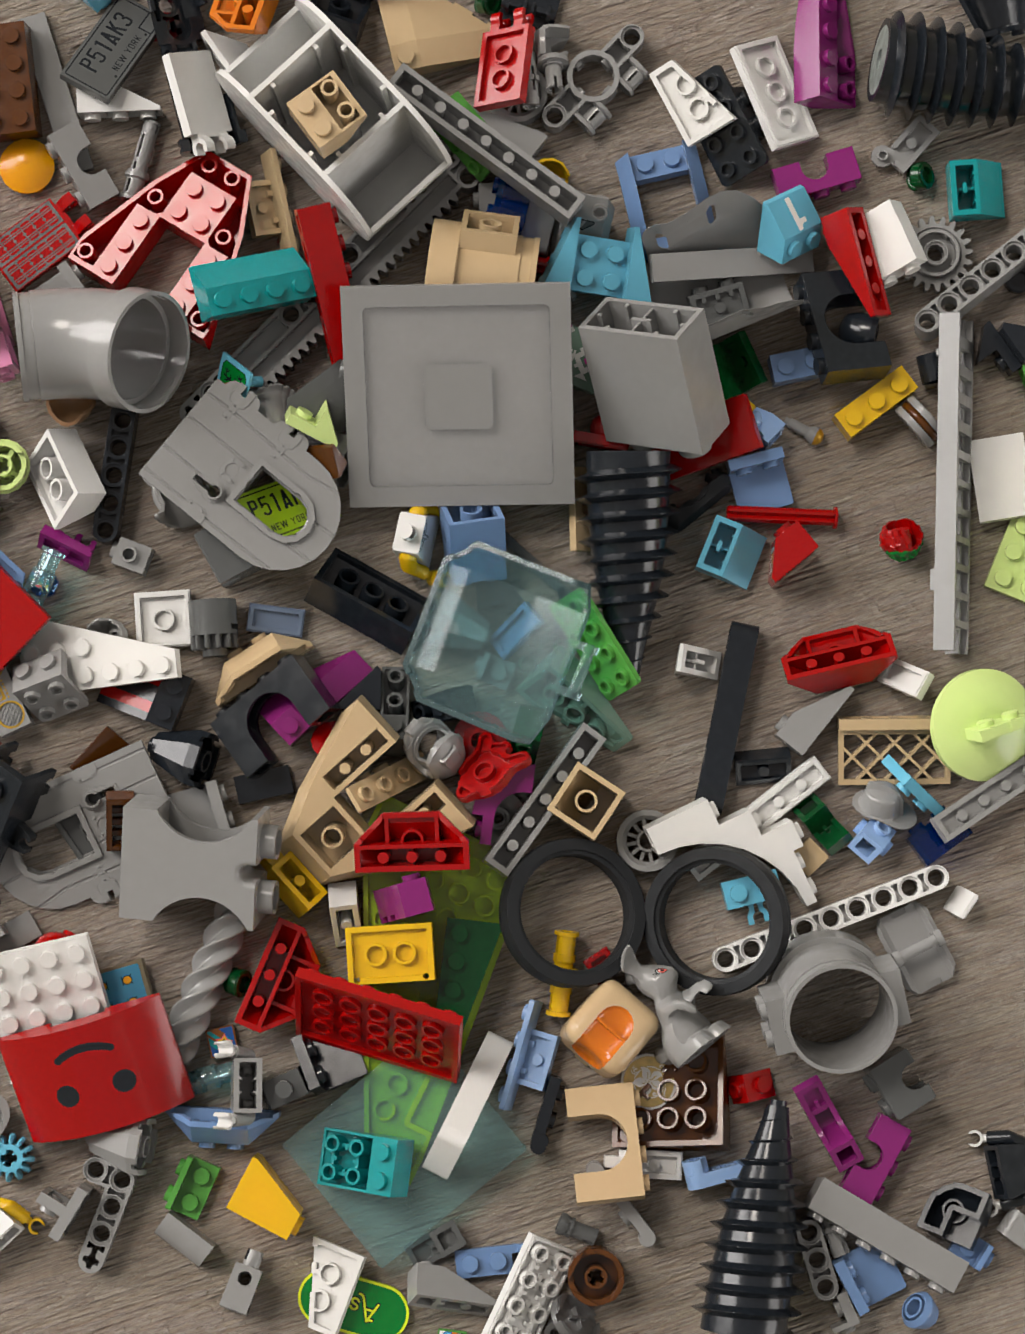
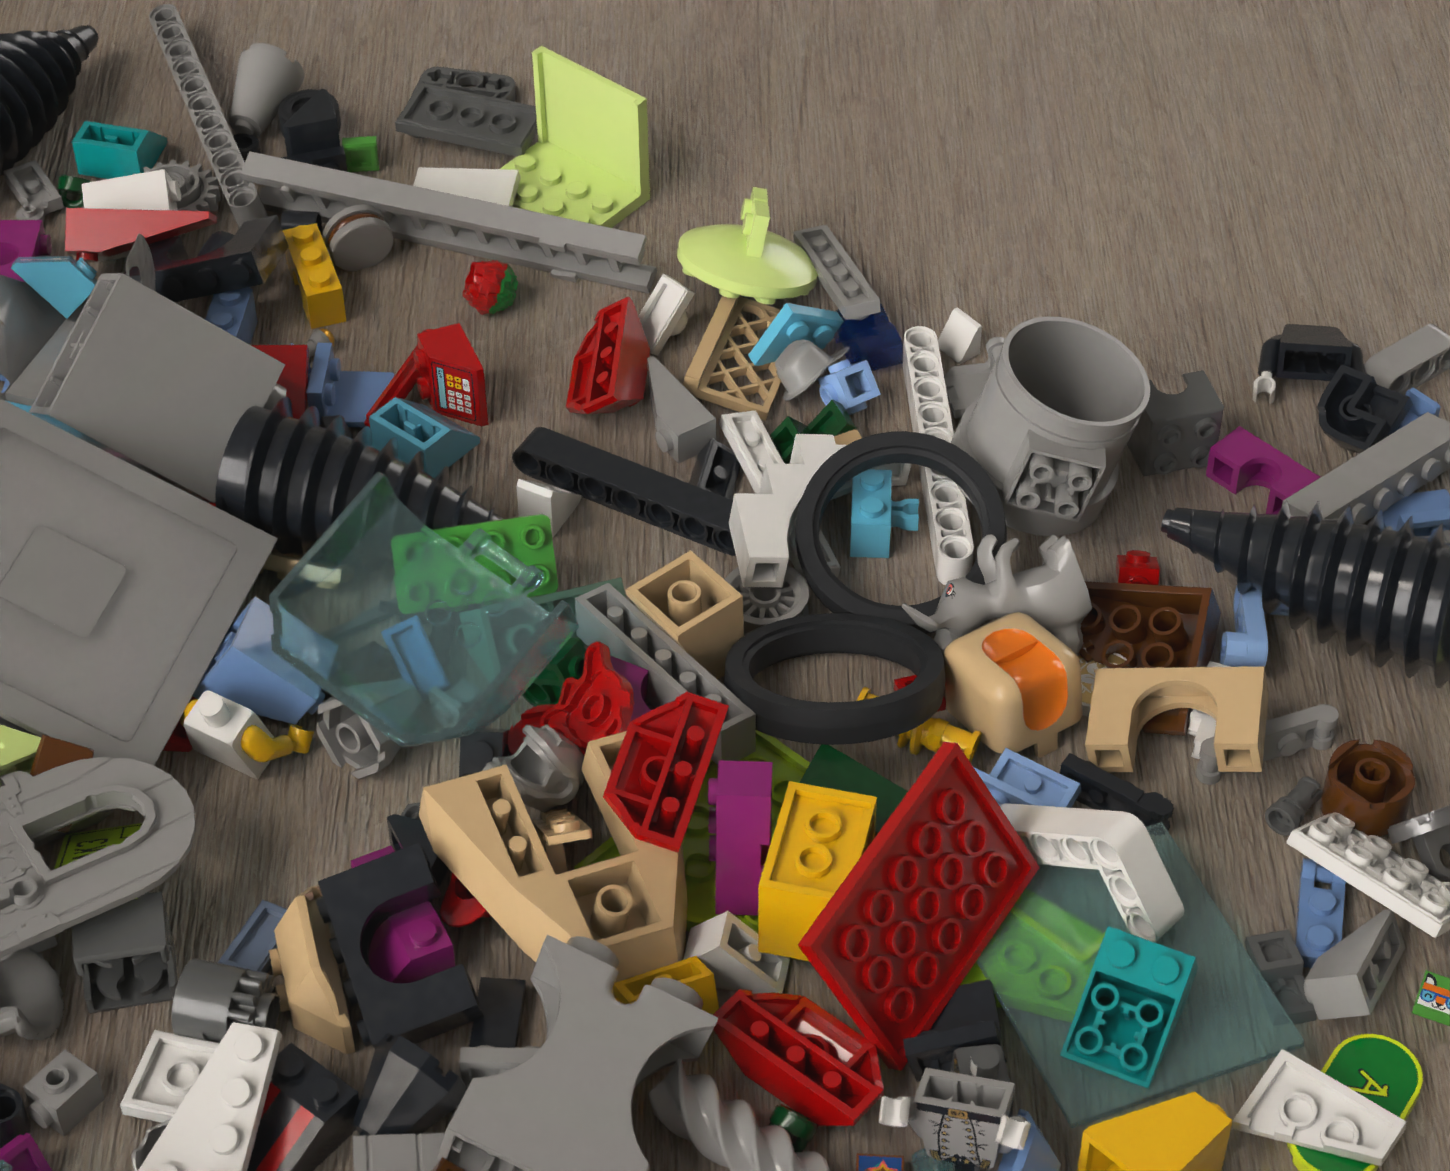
camera: 75 degrees left, 40 degrees down
black slope [304,548,433,655] -> none
magenta arch [792,1074,864,1173] -> none

